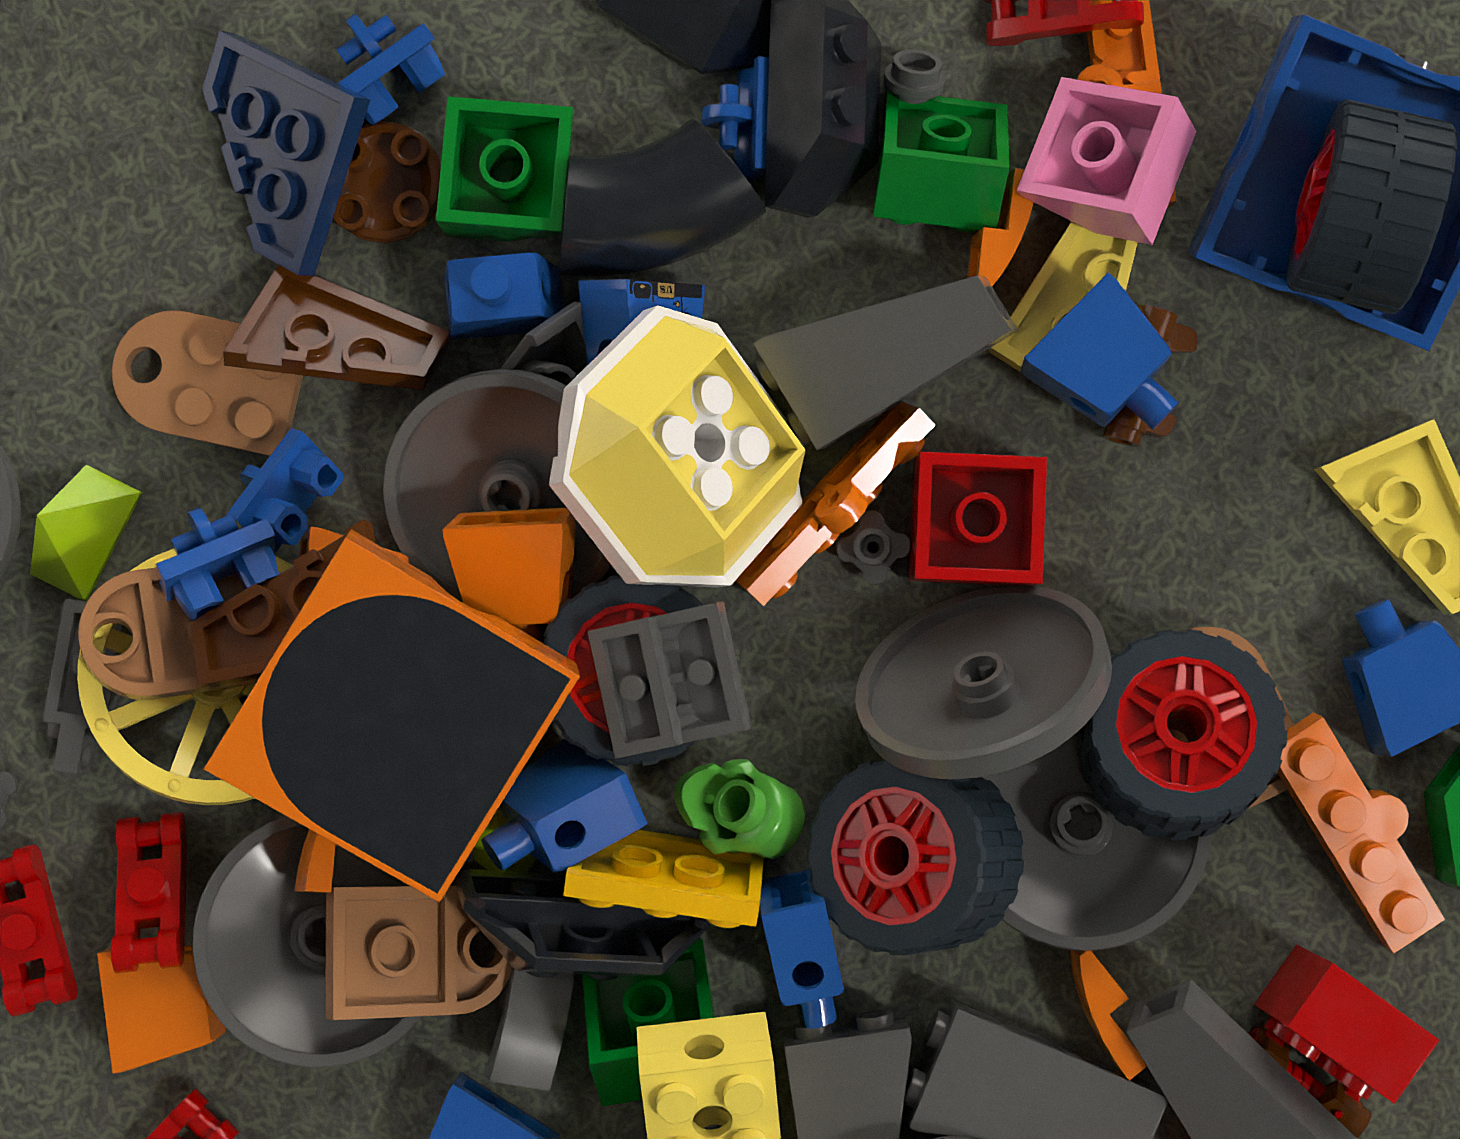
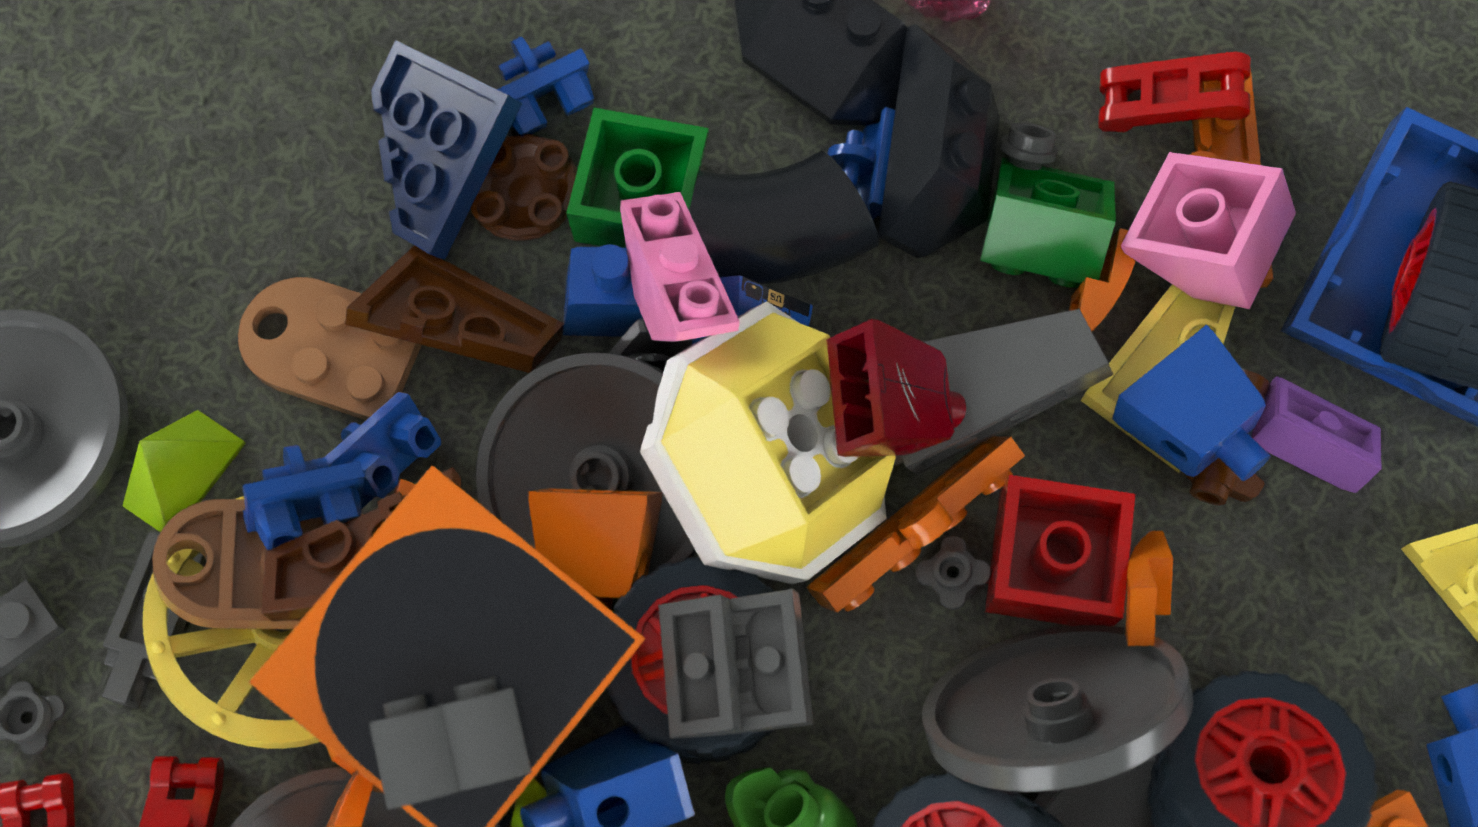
camera: 10 degrees right, 15 degrees down
none -> dark grey brick [369,677,532,809]
none -> bright pink slope [620,192,740,341]
none -> dark red torso [827,318,966,457]
none -> orange slope [1126,531,1173,646]
none -> medium lavender slope [1252,376,1382,493]

